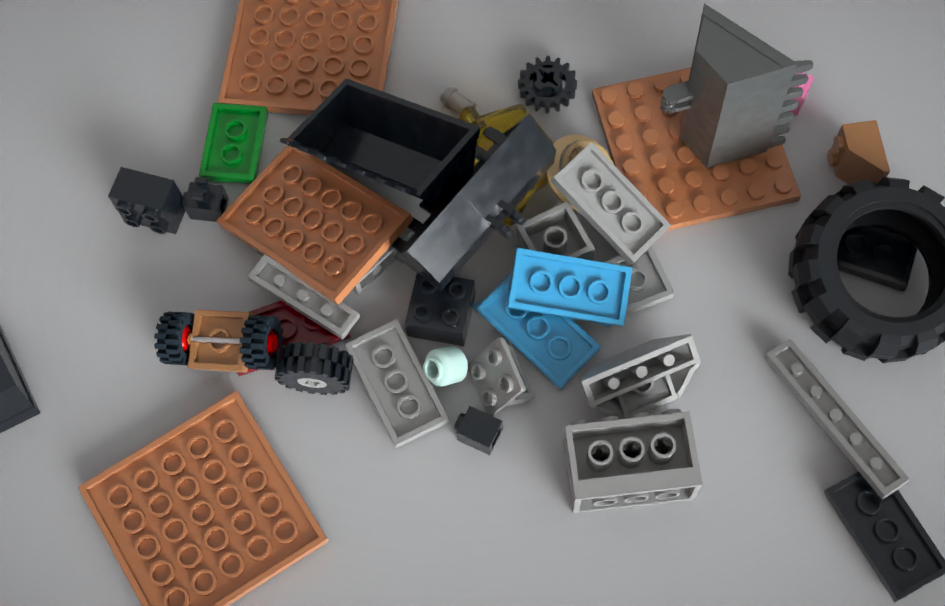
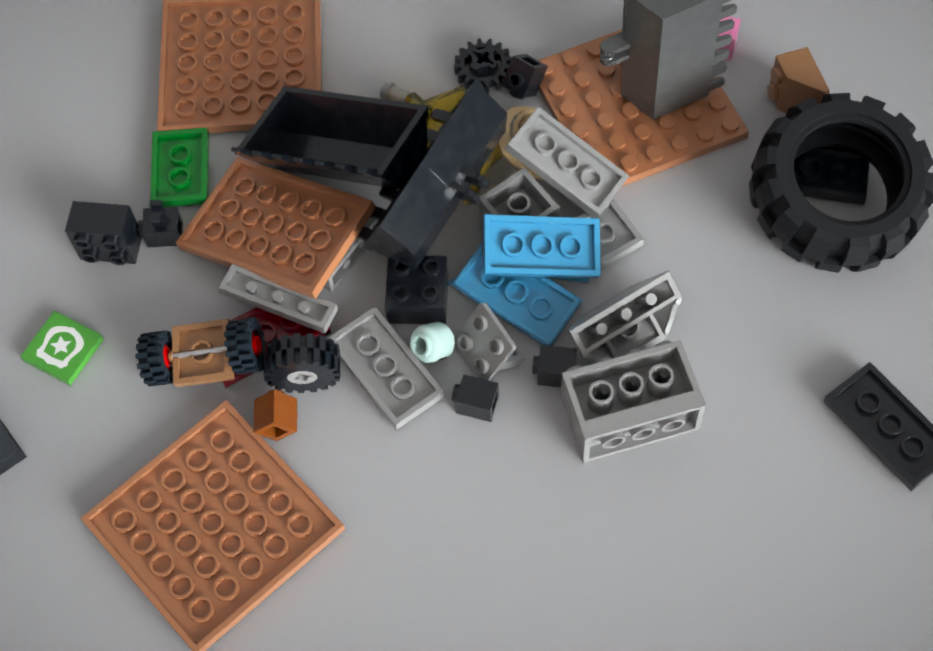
camera: 10 degrees left, 5 degrees down
light grey plate [765,339,910,500] -> none
none -> bright green tile [20,311,104,386]
none -> dark orange brick [253,389,298,441]
none -> black brick [501,54,548,99]
none -> black brick [532,345,577,387]

